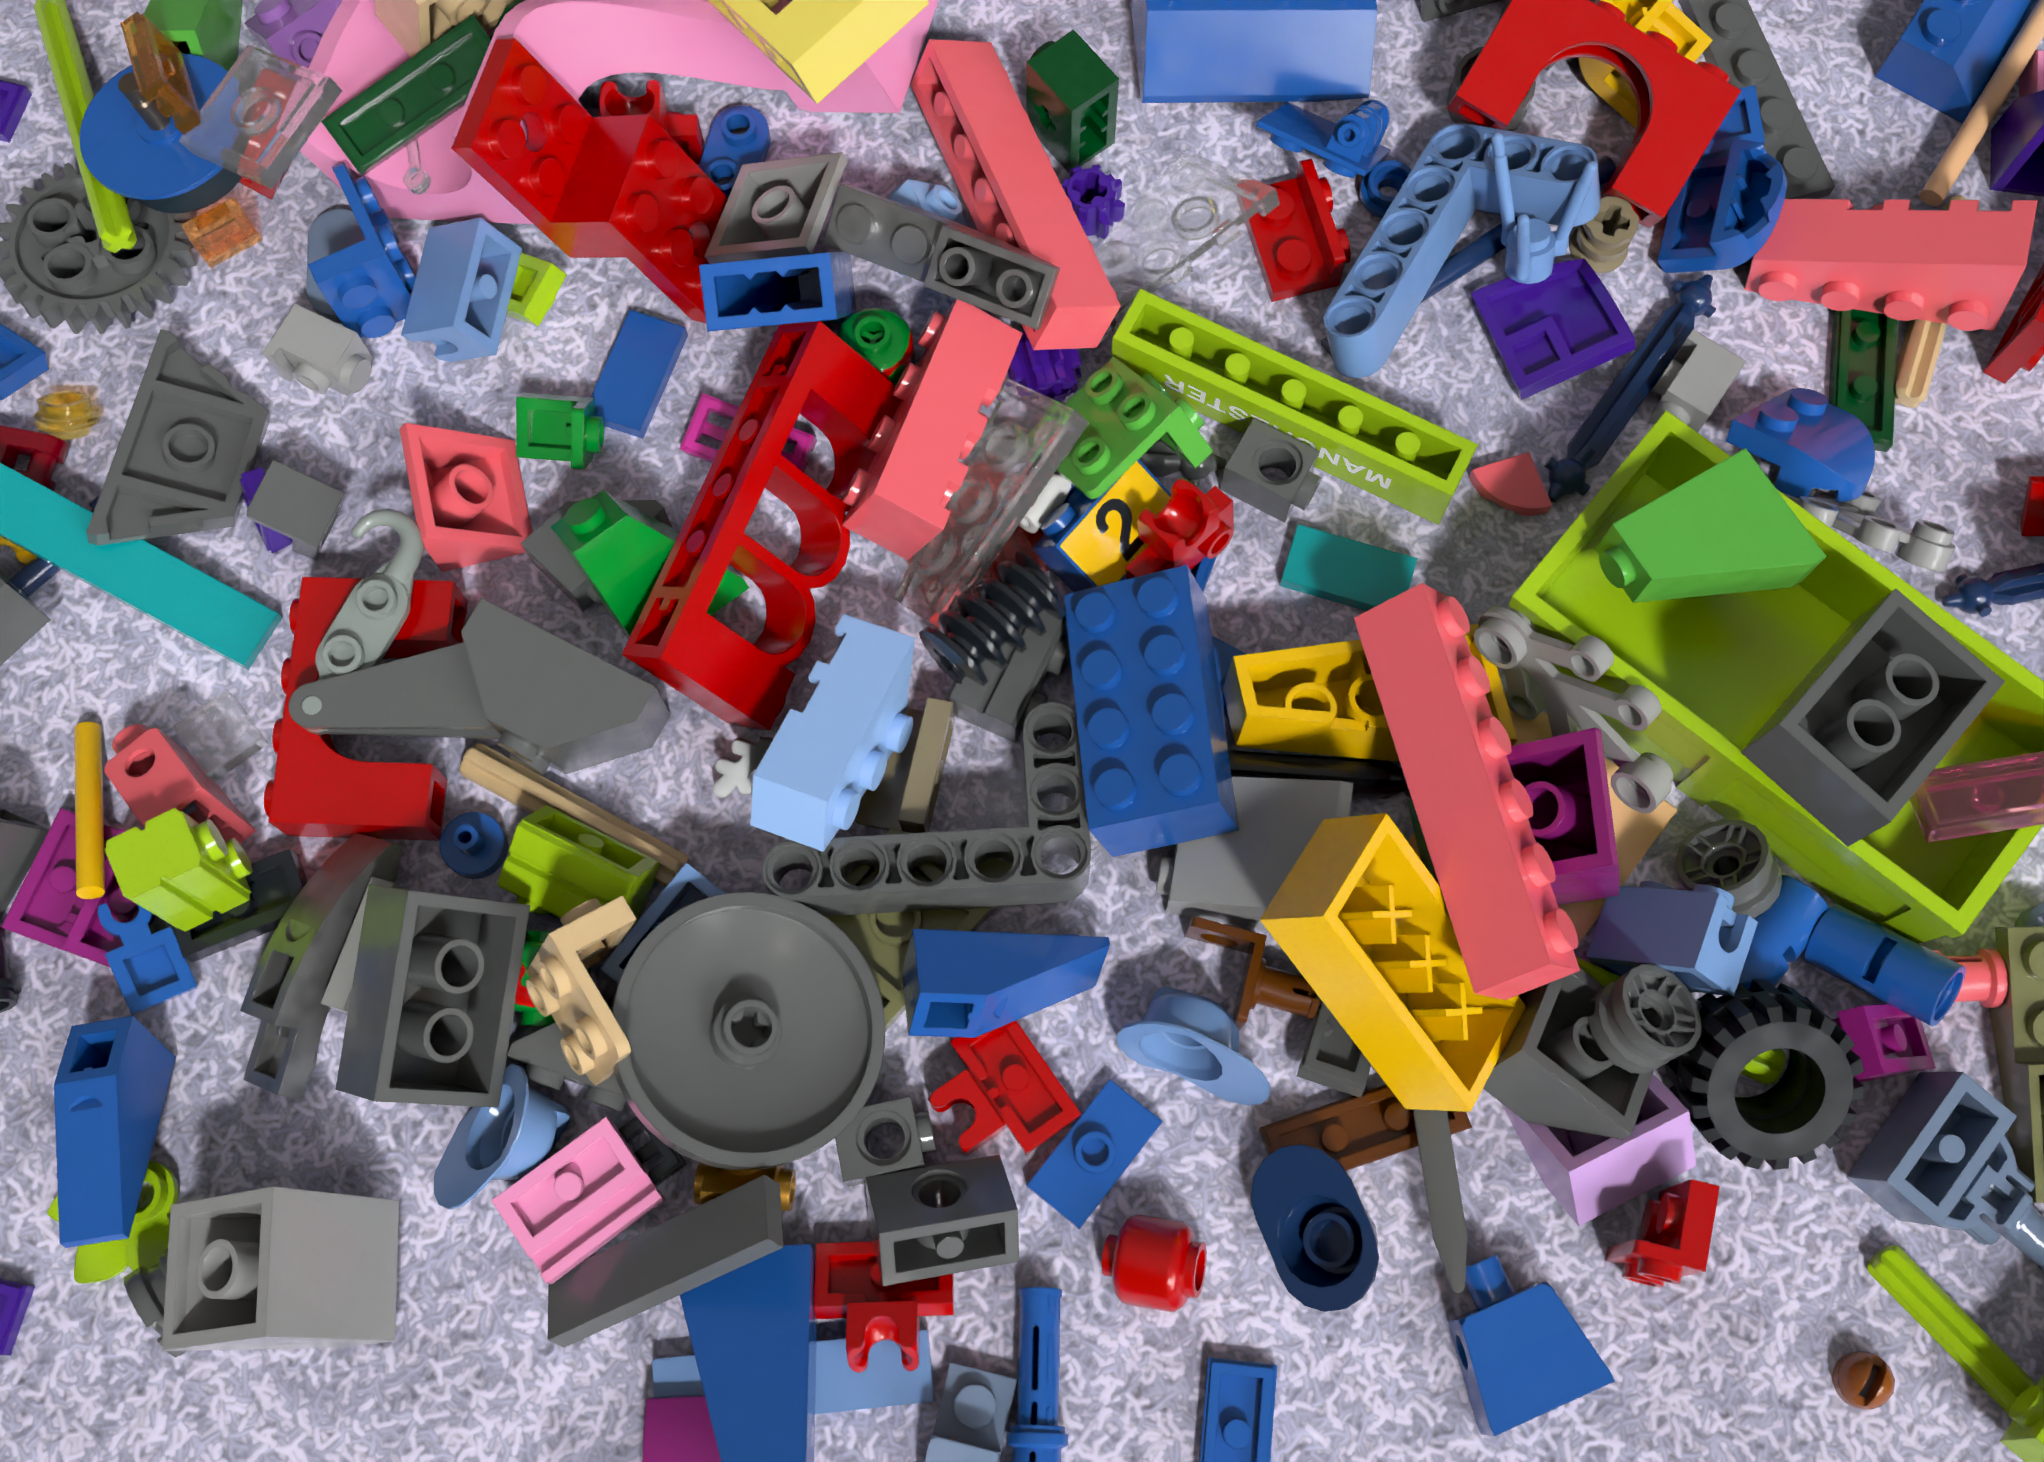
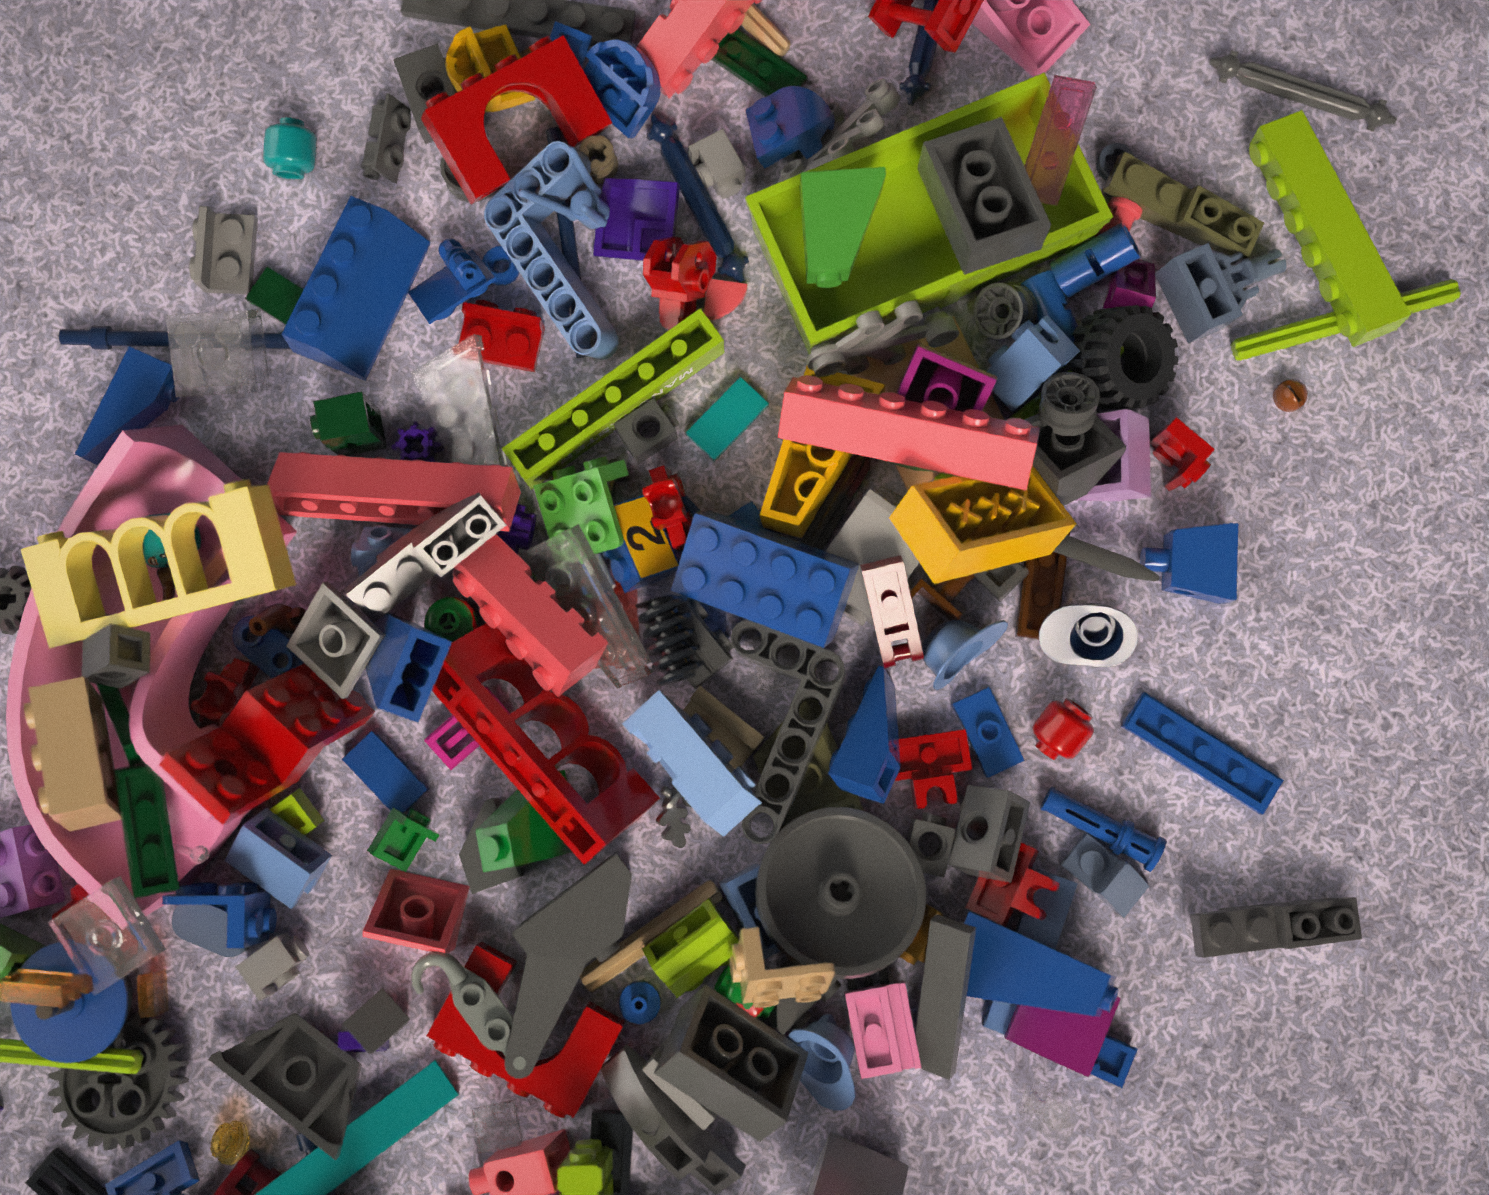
camera: 65 degrees left, 10 degrees up
none -> reddish brown arm [249,604,306,636]
none -> red hinge [643,236,717,331]
none -> plate [860,555,924,668]

